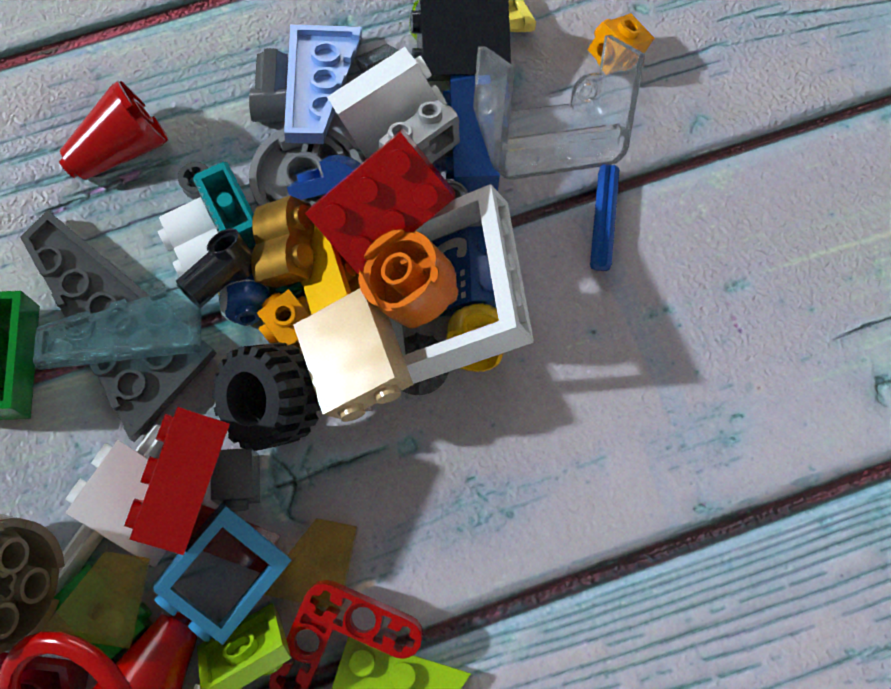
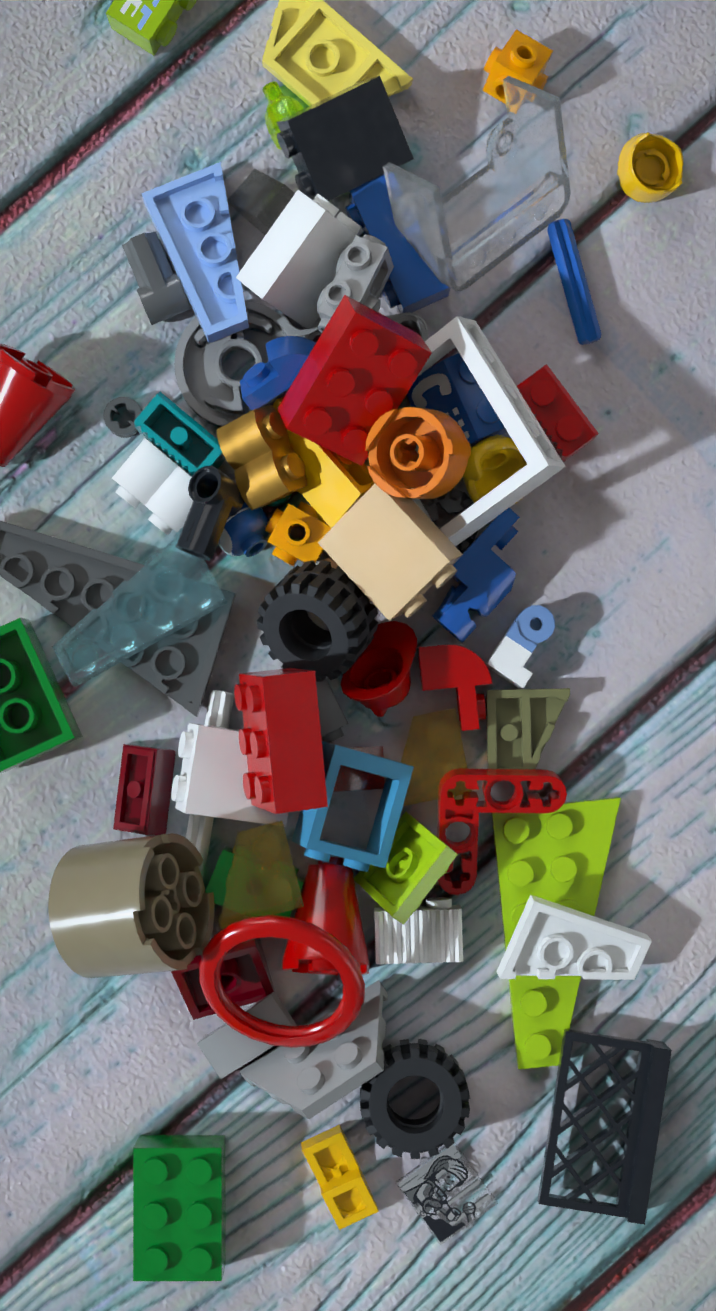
camera: 20 degrees left, 15 degrees up
none -> dark red slope [113,744,176,835]
none -> red piece [340,621,417,717]
none -> red brick [417,645,492,731]
none -> blue plate [432,508,520,643]
none -> leg [485,605,555,689]
none -> olive wing [486,688,570,769]
none -> red brick [516,364,599,462]
none -> yellow hair [617,132,683,203]

